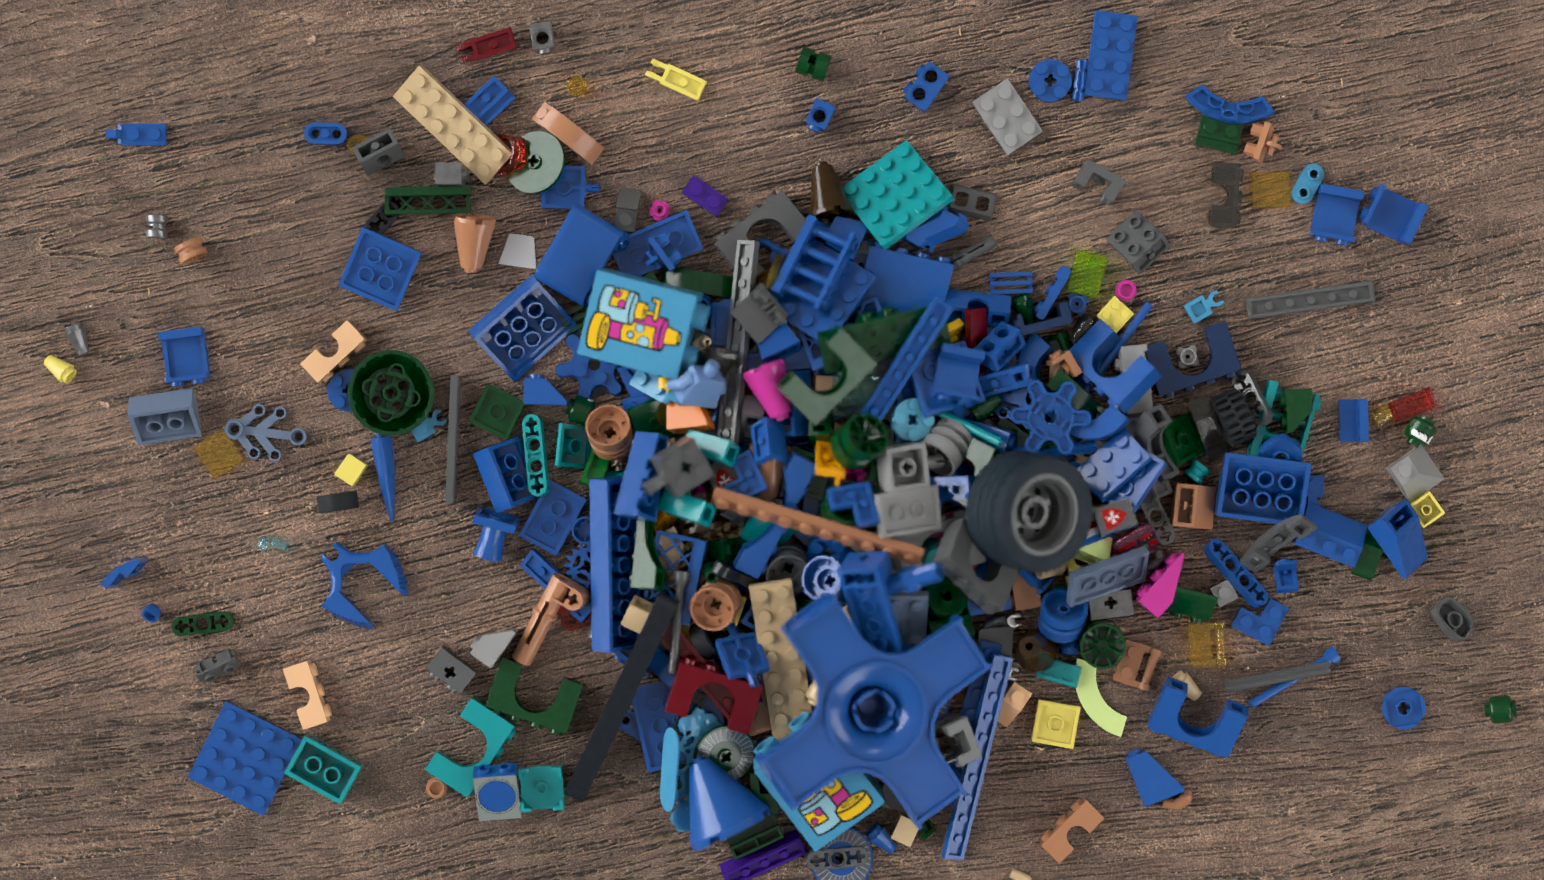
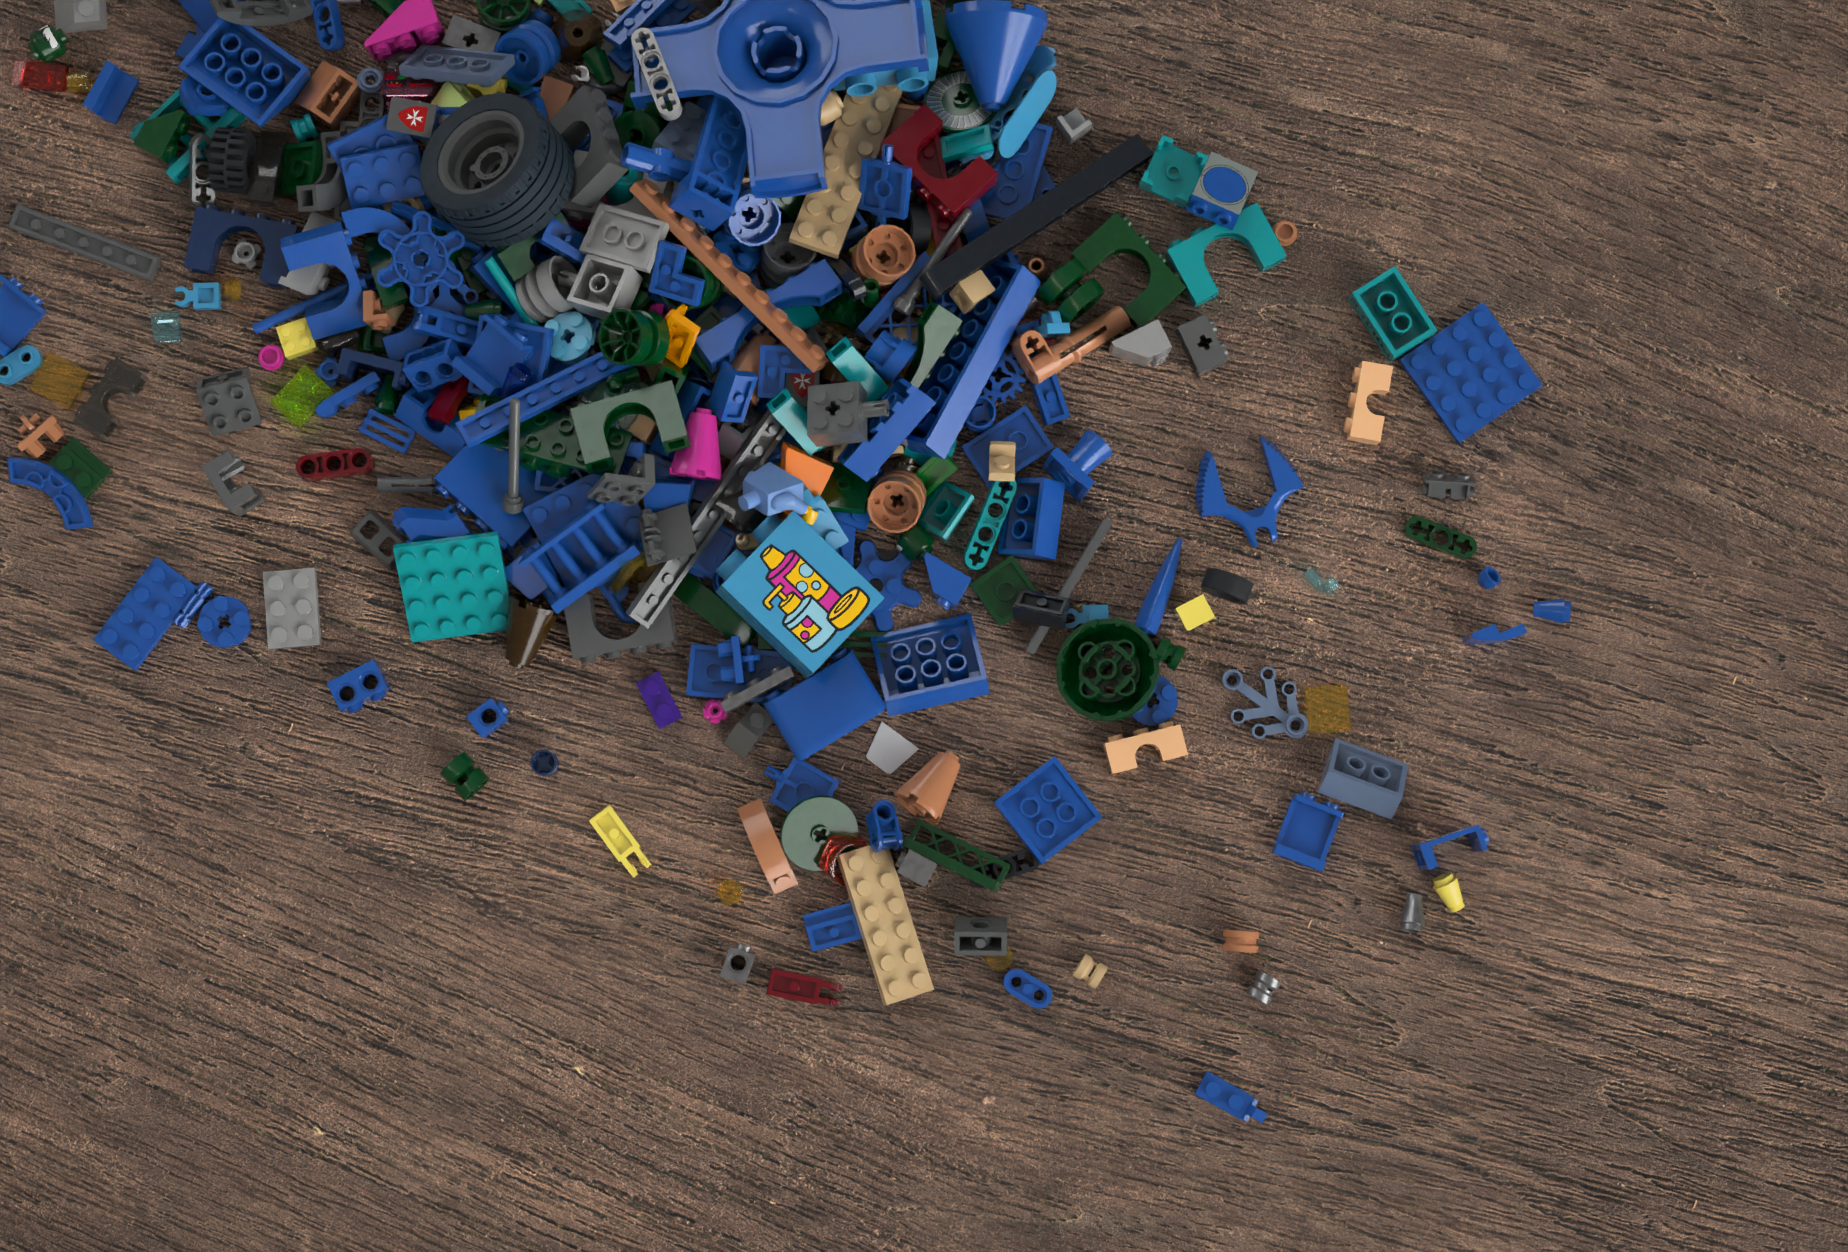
camera: 160 degrees left, 5 degrees down
none -> clear light blue slope [151,311,181,343]
none -> clear yellow plate [224,277,241,302]
none -> dark red beam [296,448,375,481]
none -> sand blue plate [357,68,383,94]
none -> clear blue cone [499,363,533,399]
none -> dark grey piece [502,398,524,514]
none -> dark blue wheel [530,750,559,776]
none -> dark green cone [581,45,615,86]
none -> dark grey bracket [587,454,656,506]
none -> dark green arm [606,367,641,393]
none -> light grey beam [631,28,683,121]
none -> flat silver plate [720,665,795,714]
none -> blue piece [864,330,917,384]
none -> blue piece [866,800,903,853]
none -> teal tile [940,124,994,163]
none -> tan bracket [989,441,1016,482]
none -> black slope [1013,589,1071,629]
none -> nougat cone [1024,258,1048,282]
none -> dark azure tile [1034,311,1070,338]
none -> dark green wheel [1036,258,1106,325]
none -> light grey panel [1055,108,1092,145]
none -> tan wheel [1072,953,1108,989]
none -> dark green wheel [1156,636,1186,671]
none -> blue panel [1411,824,1489,870]
none -> blue cone [1533,598,1571,624]

